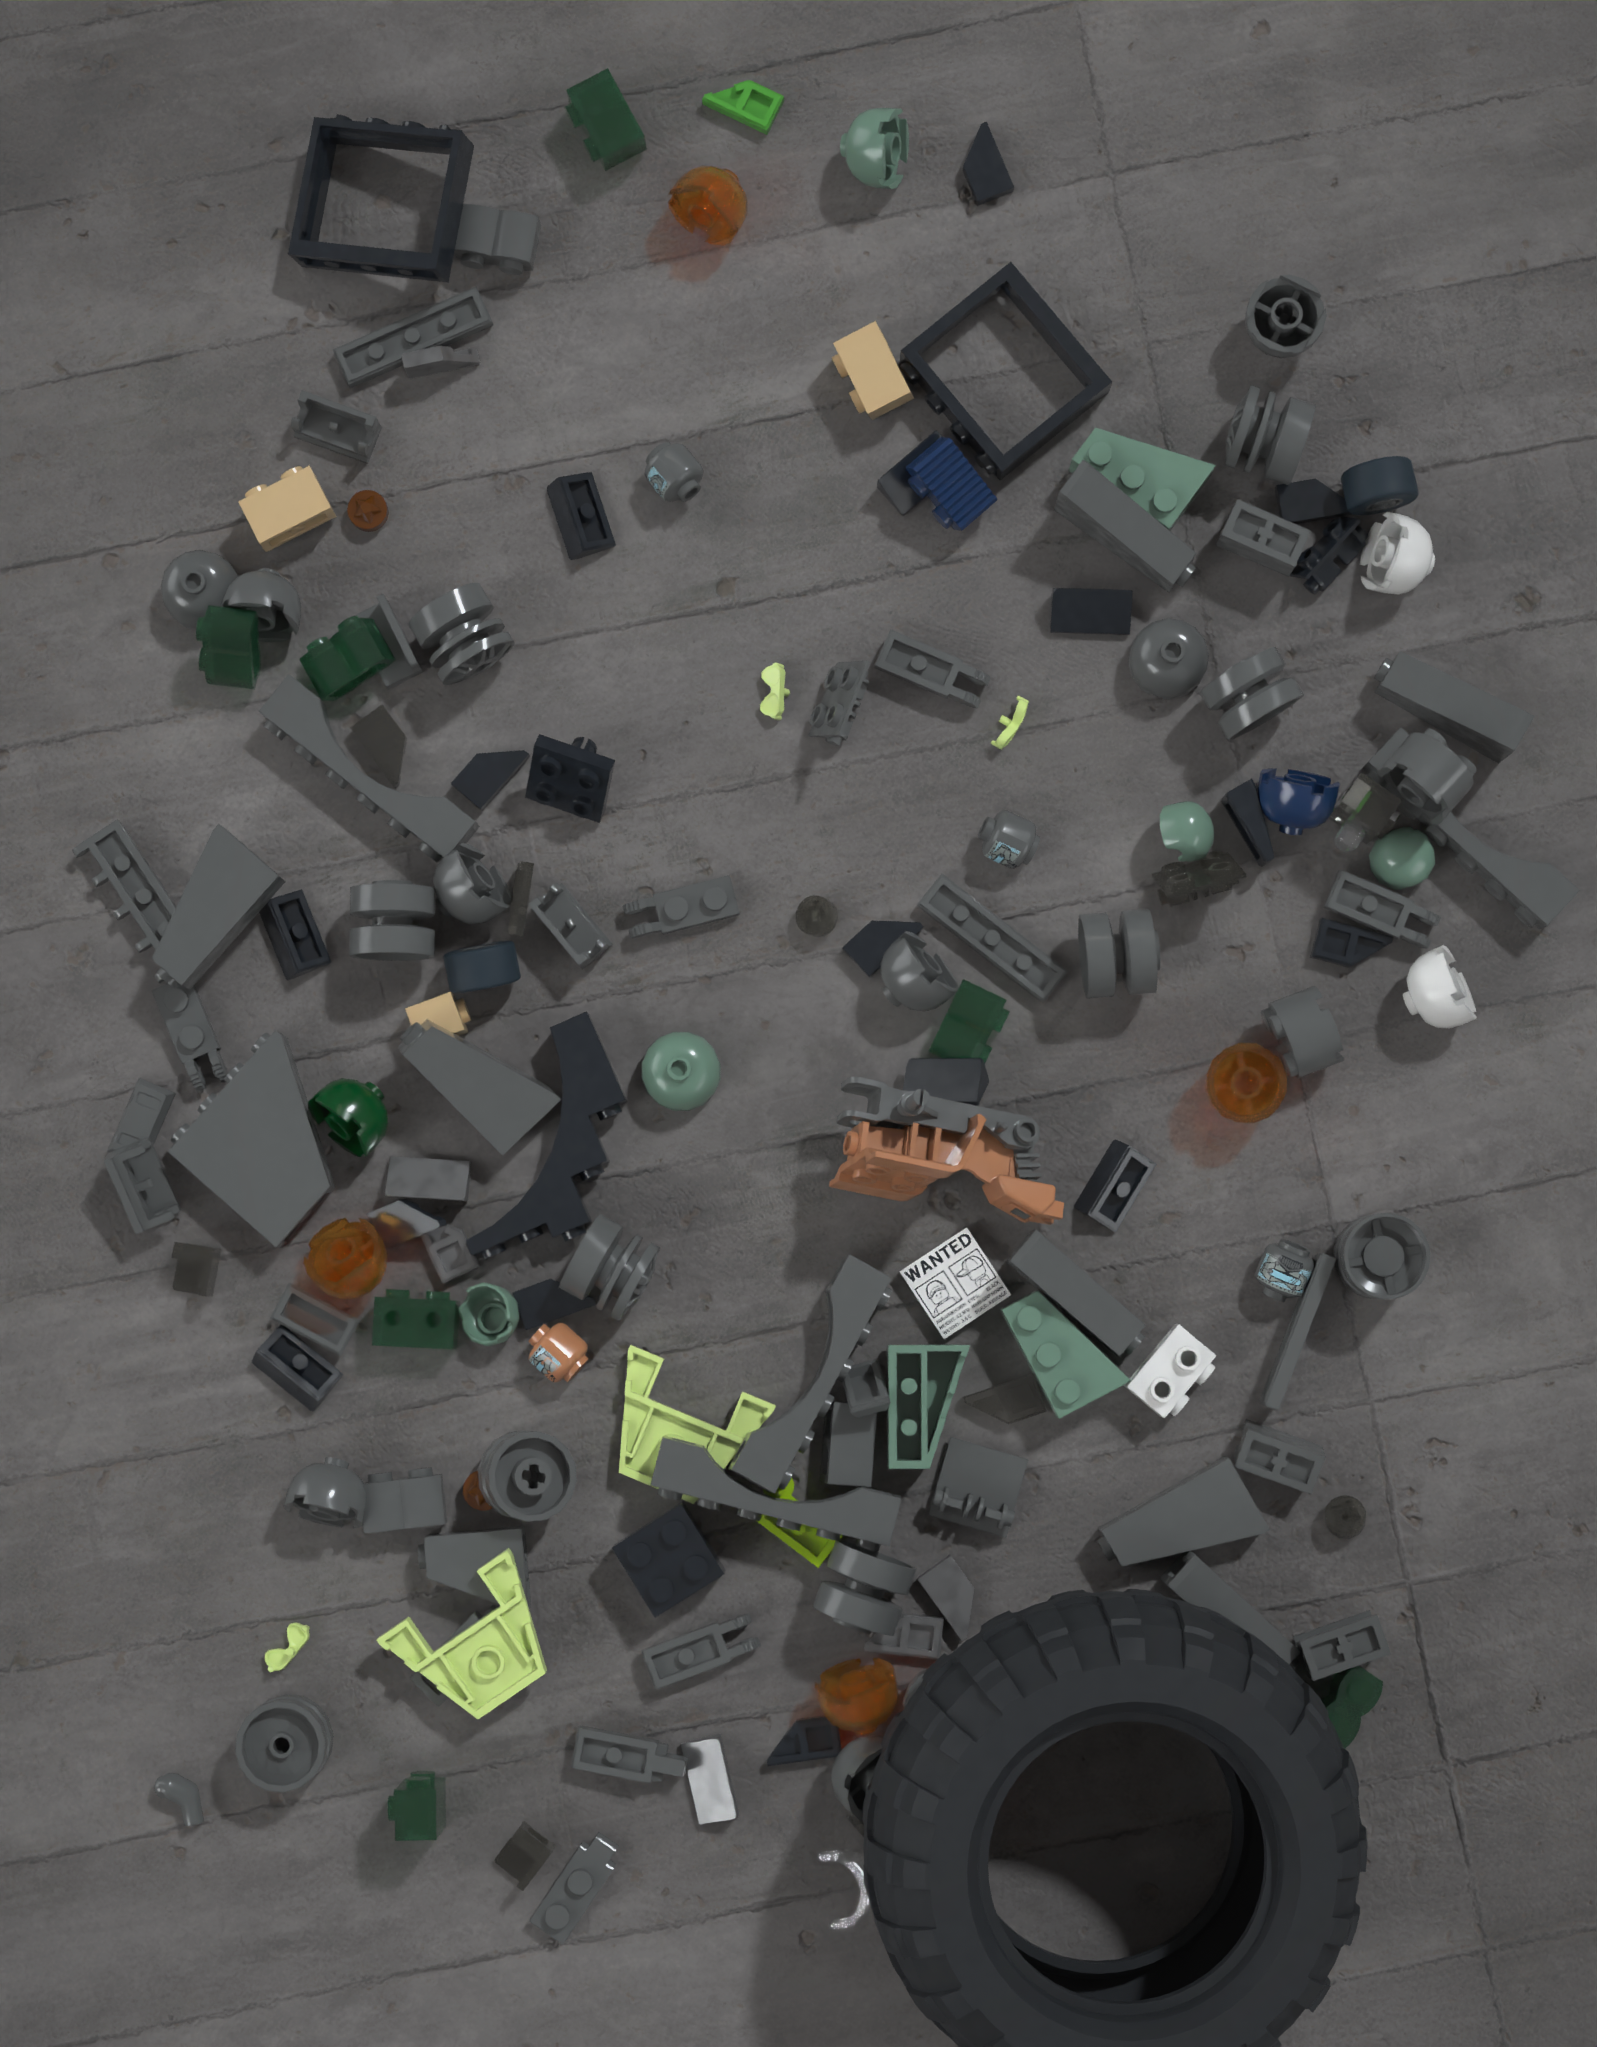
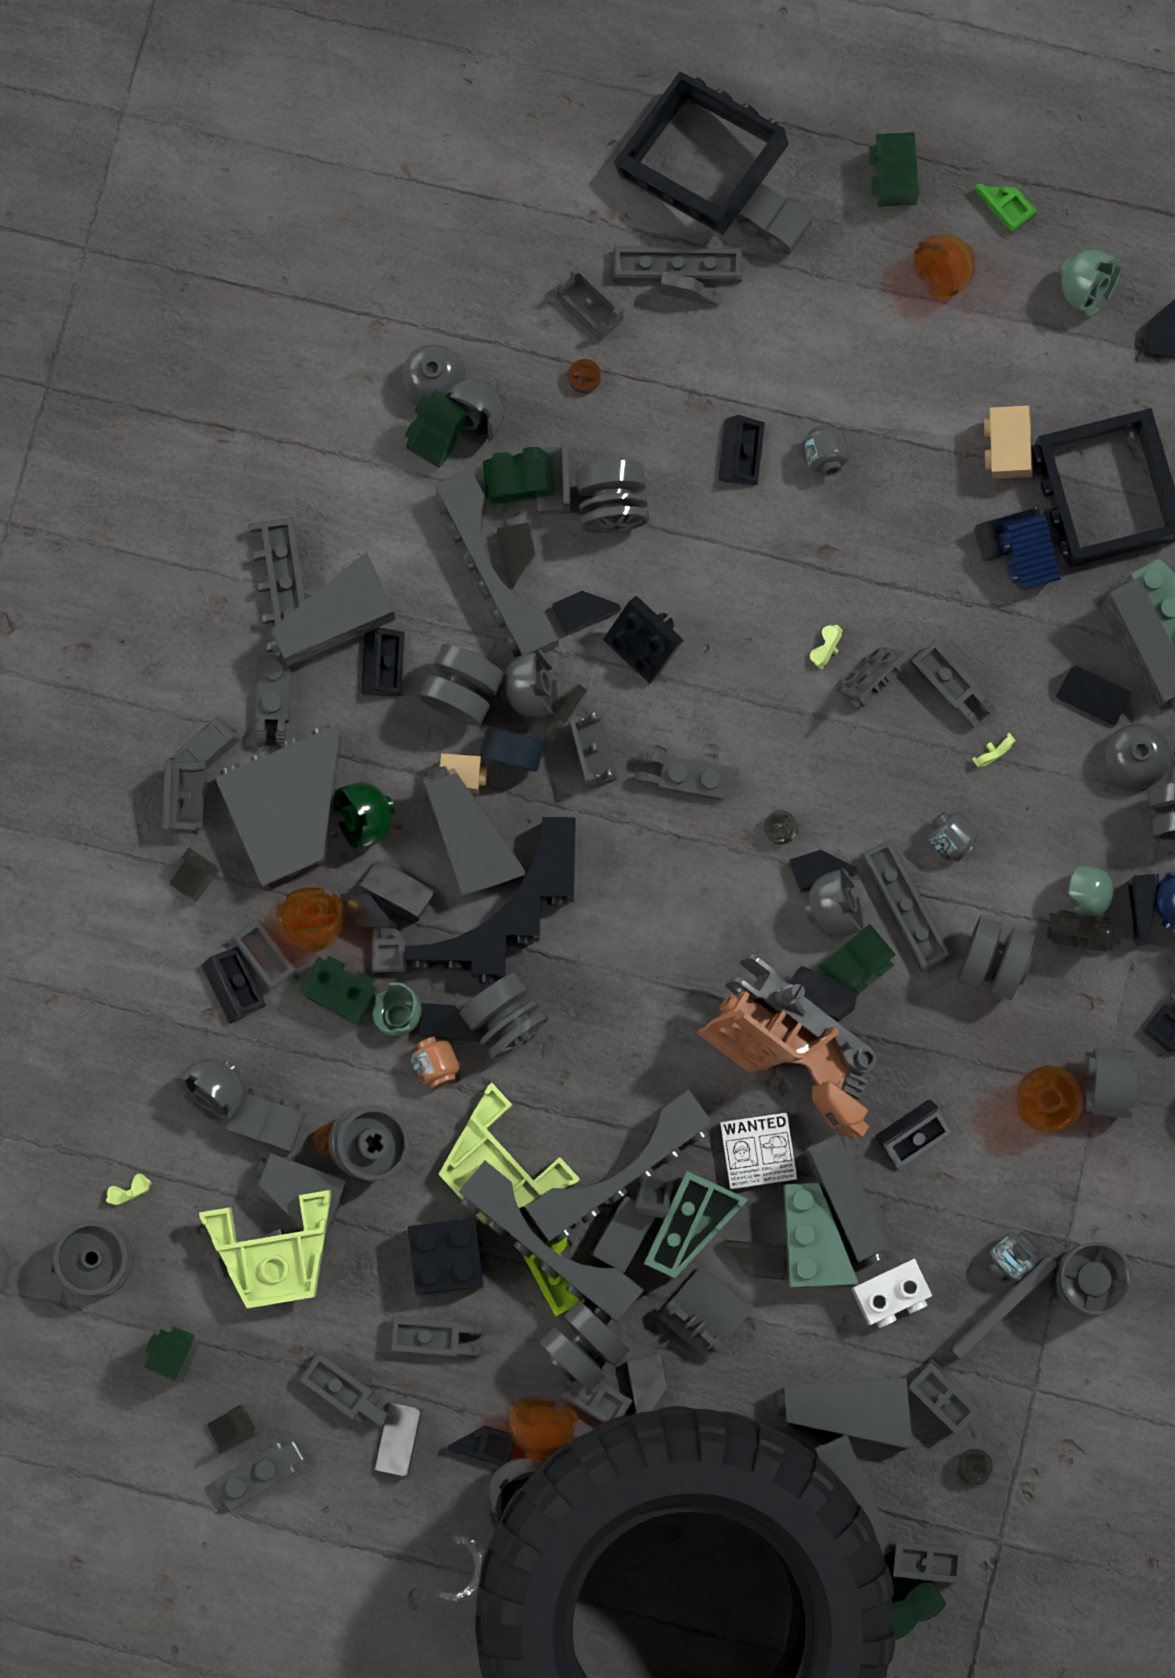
camera: 20 degrees right, 5 degrees down
tan brick [238,466,337,552] -> none
sand green cylinder [641,1032,721,1111] -> none

